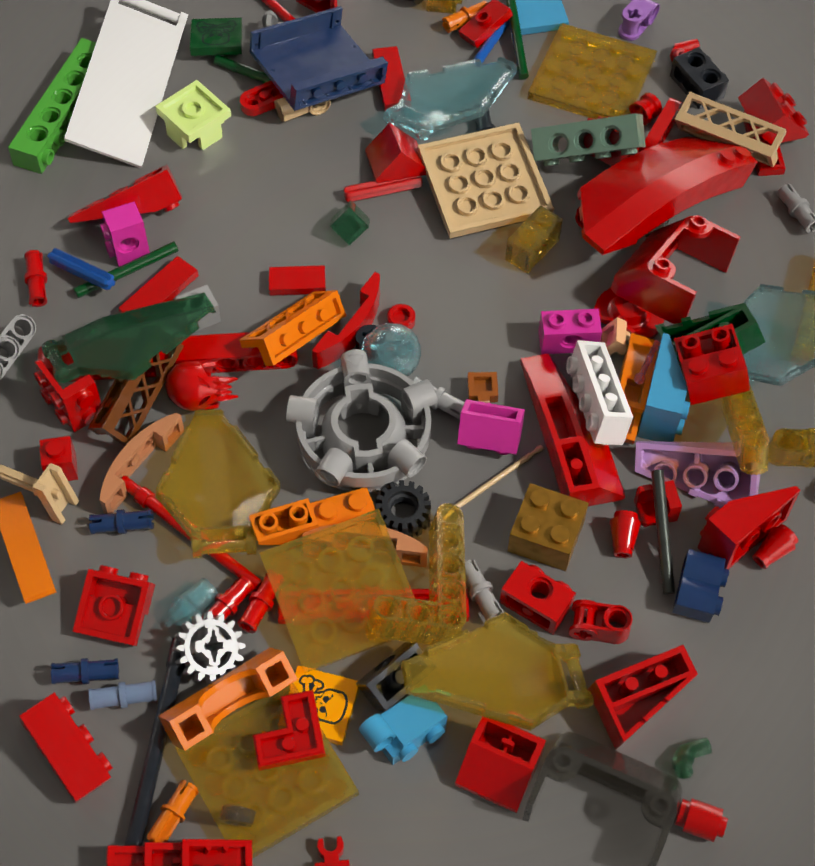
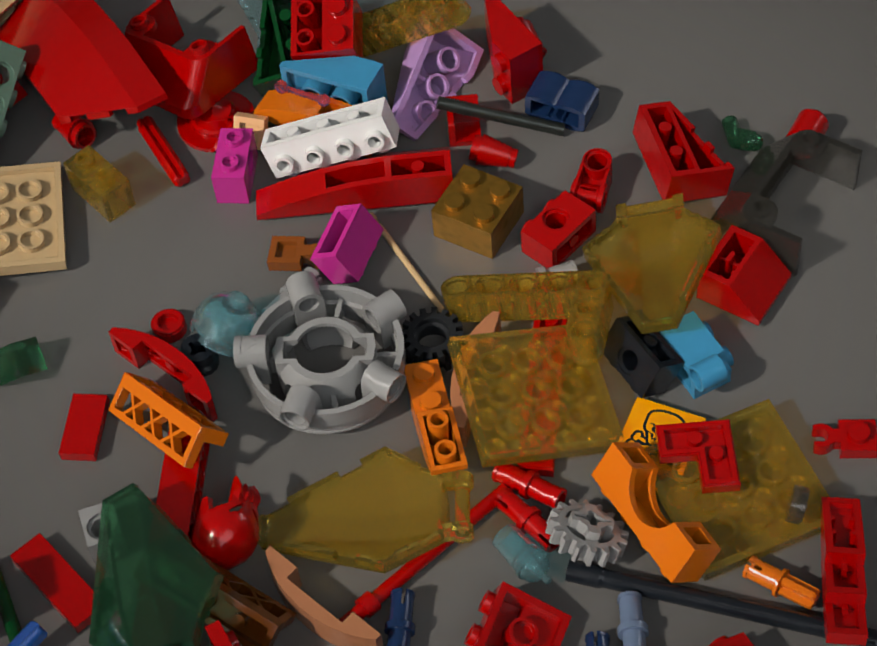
camera: 75 degrees left, 5 degrees down
none -> red axle [137,116,190,187]

